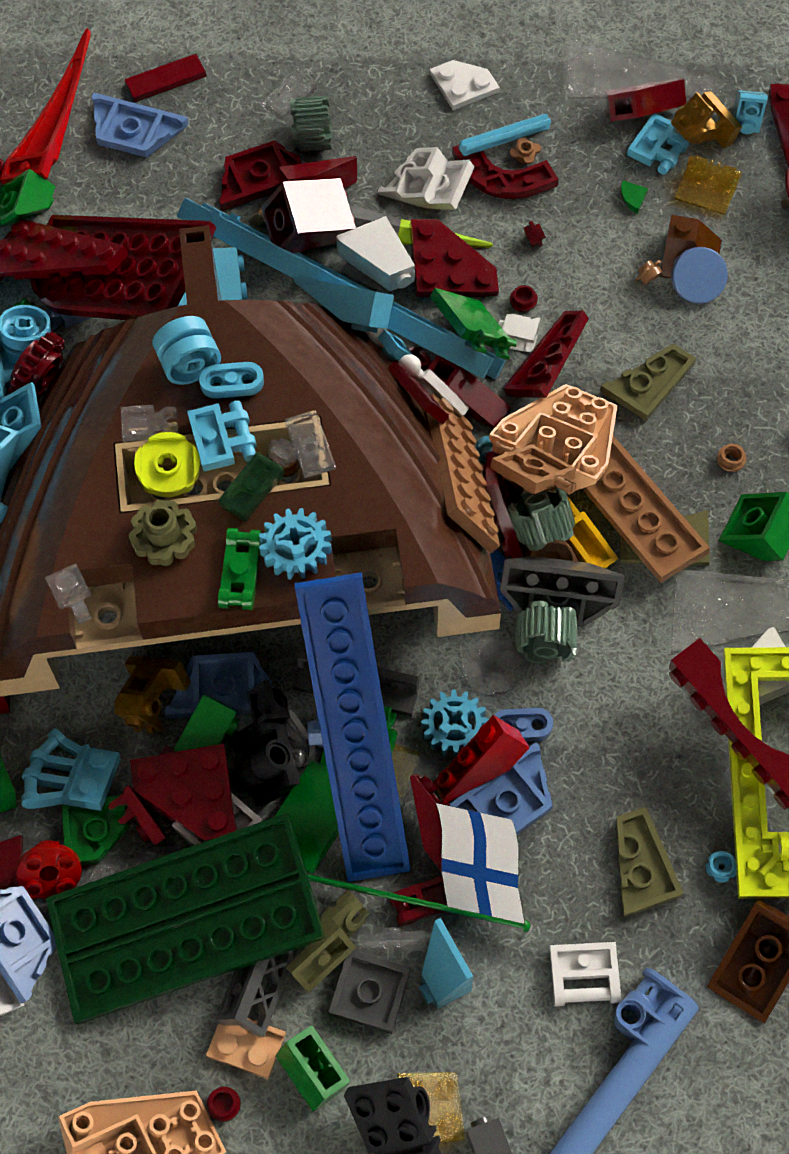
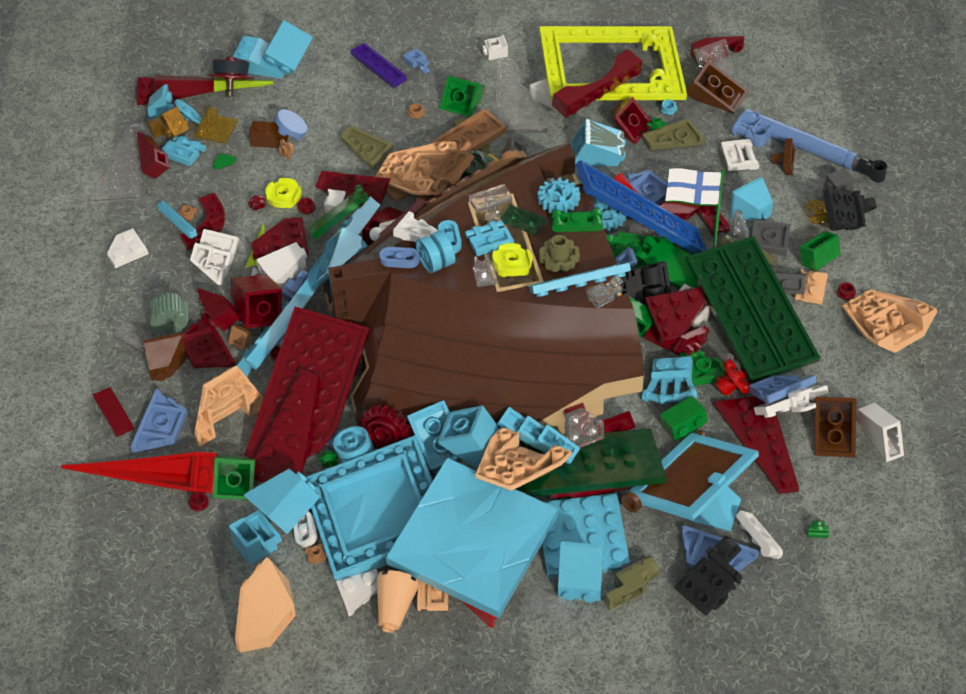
camera: 95 degrees left, 15 degrees down
none -> reddish brown slope [143,333,187,381]
none -> medium azure dish [175,99,203,124]
none -> light nougat wedge [194,366,263,447]
none -> neon yellow plate [265,178,302,208]
none -> medium blue plate [282,270,308,301]
none -> medium blue plate [379,247,420,268]
none -> white wing [393,212,438,242]
none -> medium azure plate [528,262,631,297]
none -> medium azure slope [571,119,626,166]
none -> dark red slope [611,97,651,144]
none -> green plate [647,118,667,131]
none -> reddish brown tile [772,138,795,175]

